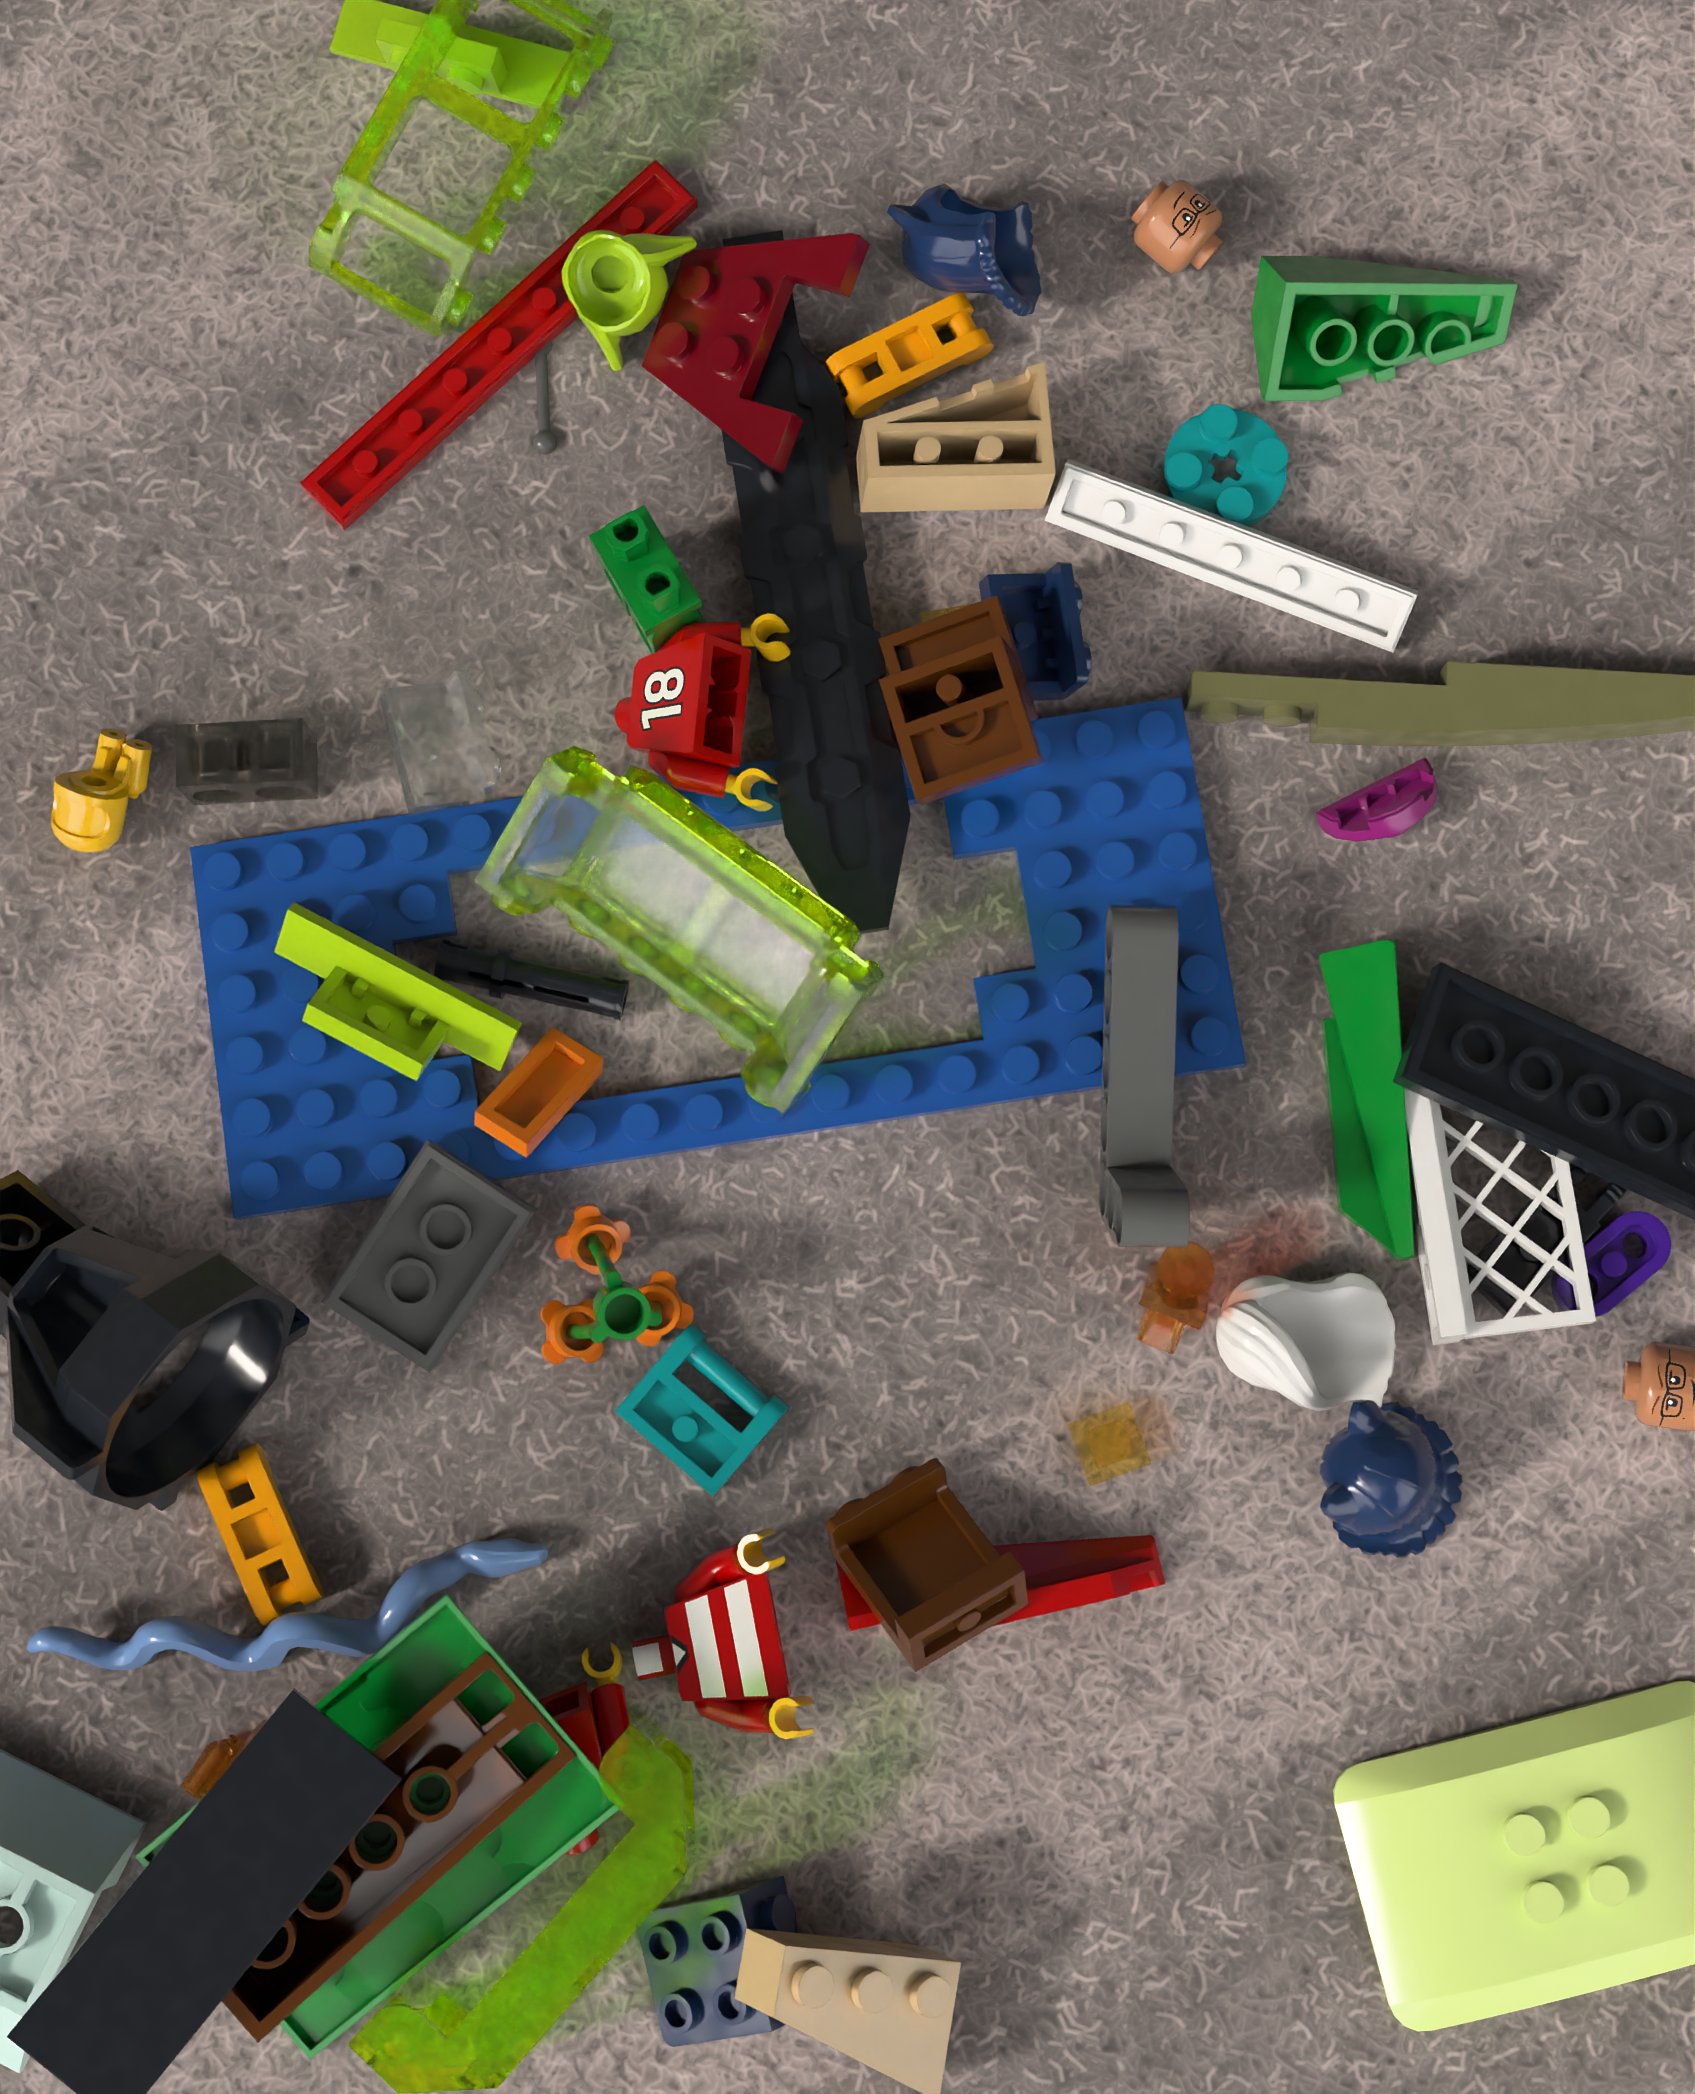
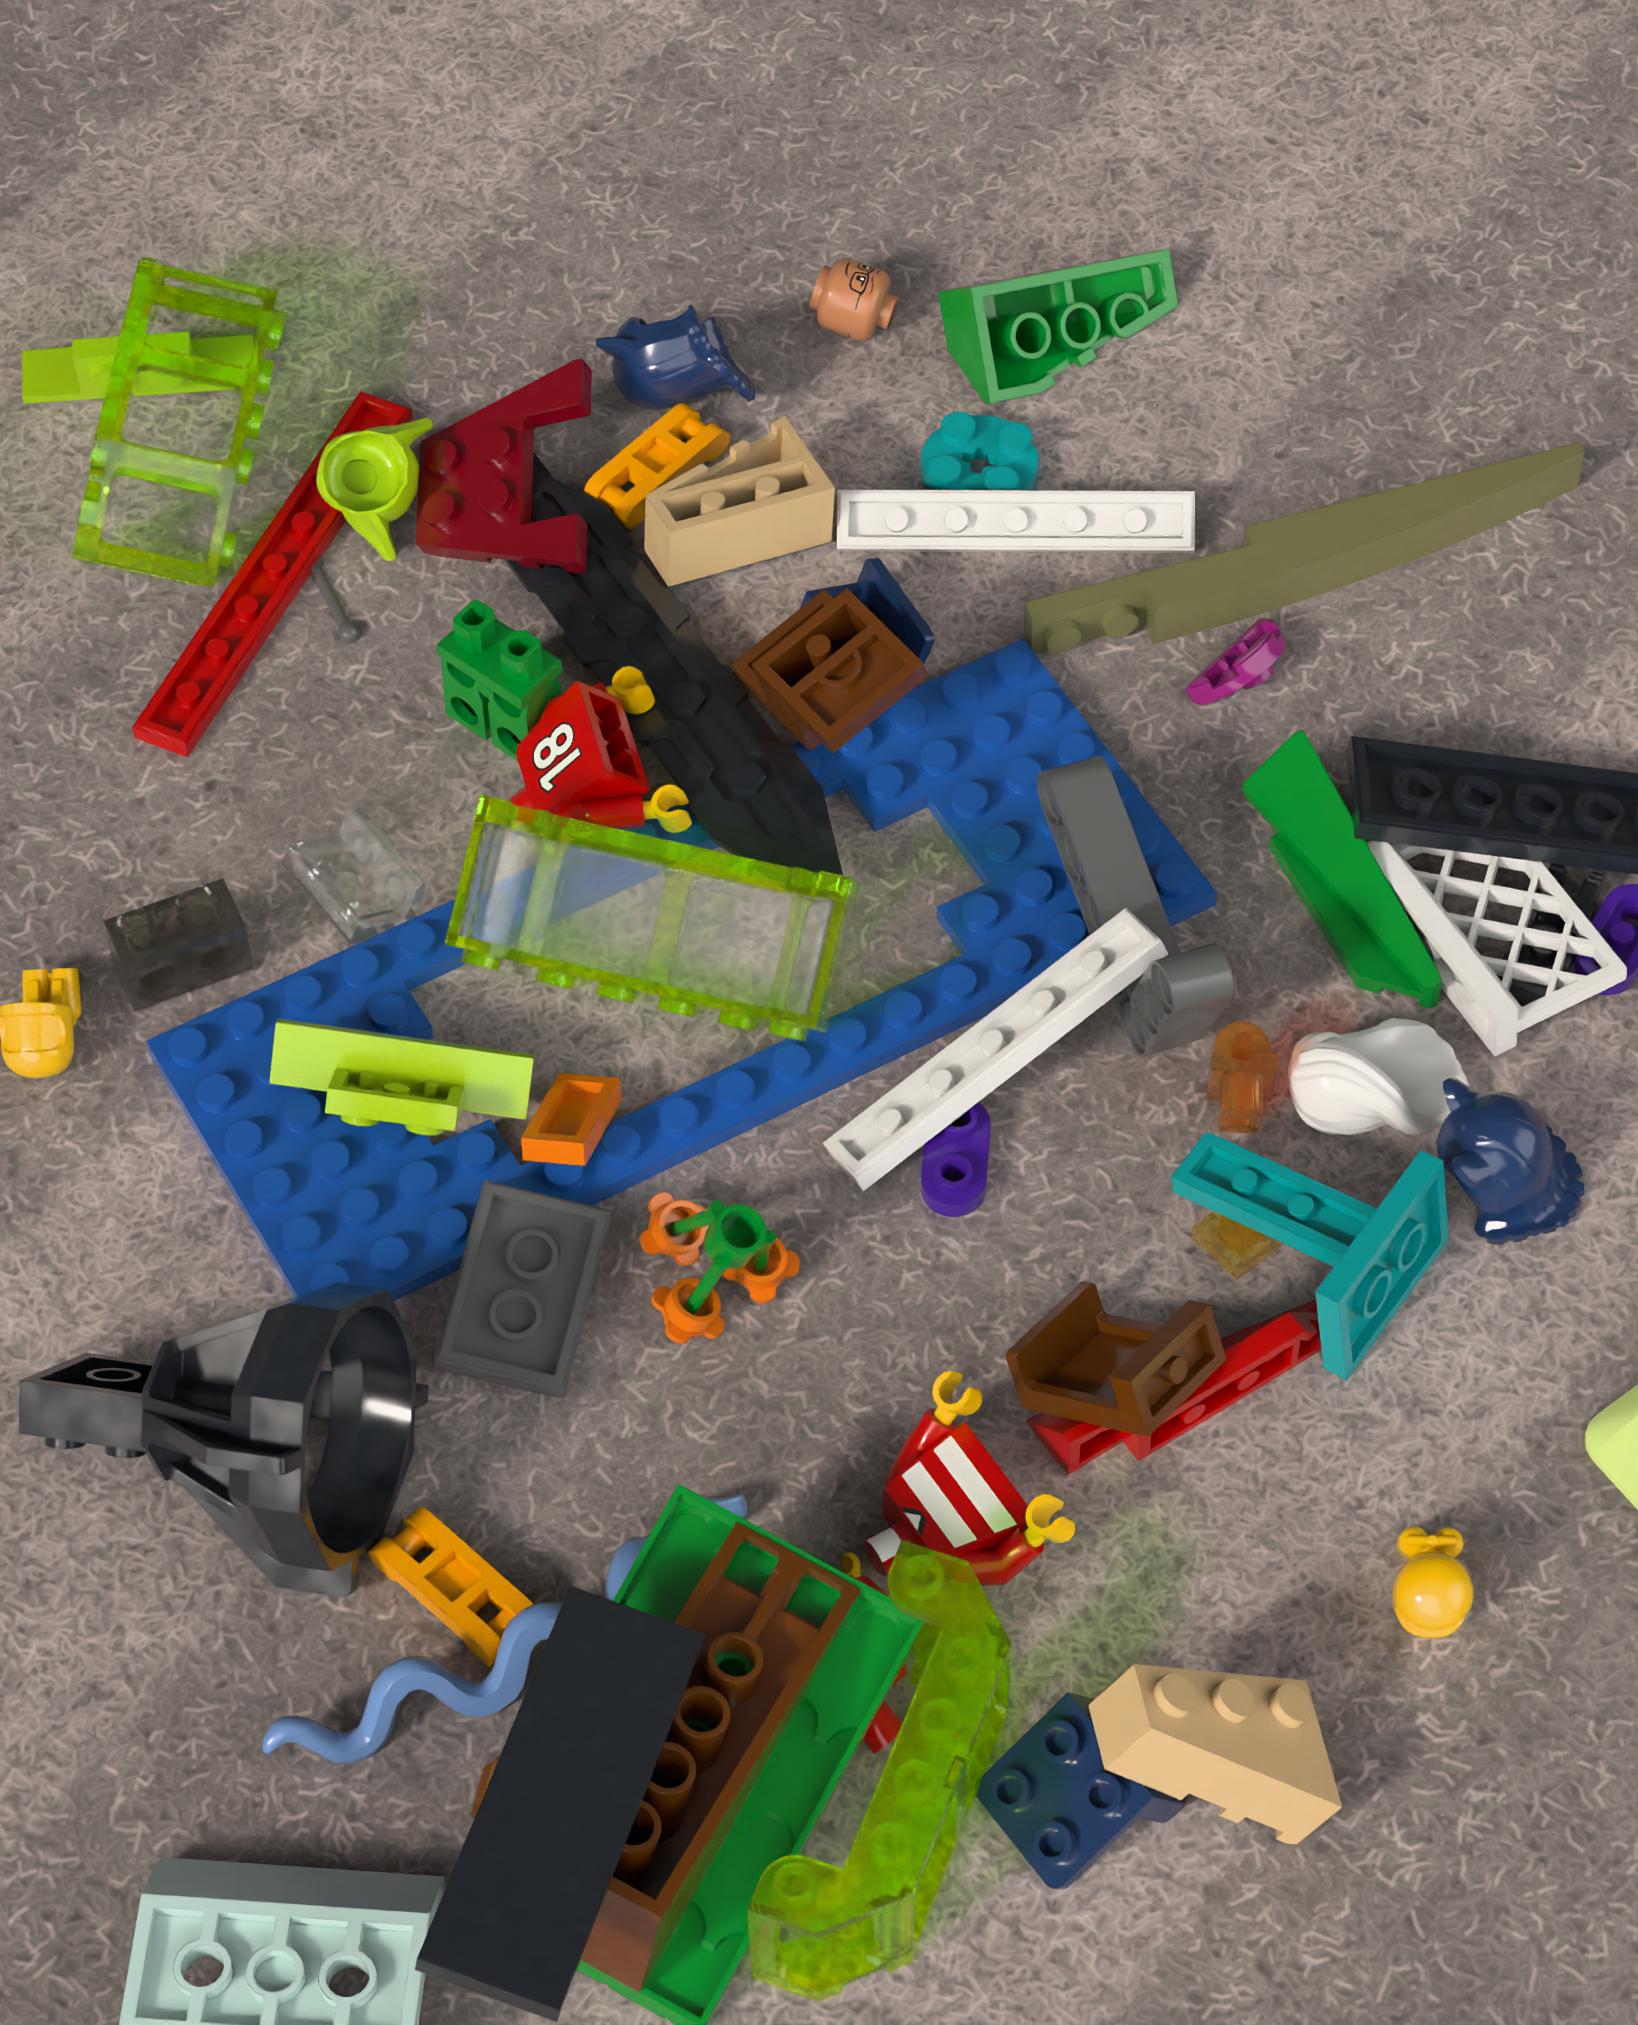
camera: 25 degrees left, 25 degrees down
black pin [434,939,630,1020] -> none
teal plate [615,1323,790,1497] -> none
none -> white tile [823,908,1168,1191]
none -> dark purple plate [921,1102,991,1217]
none -> teal piece [1171,1131,1449,1381]
none -> yellow piece [1392,1526,1474,1638]

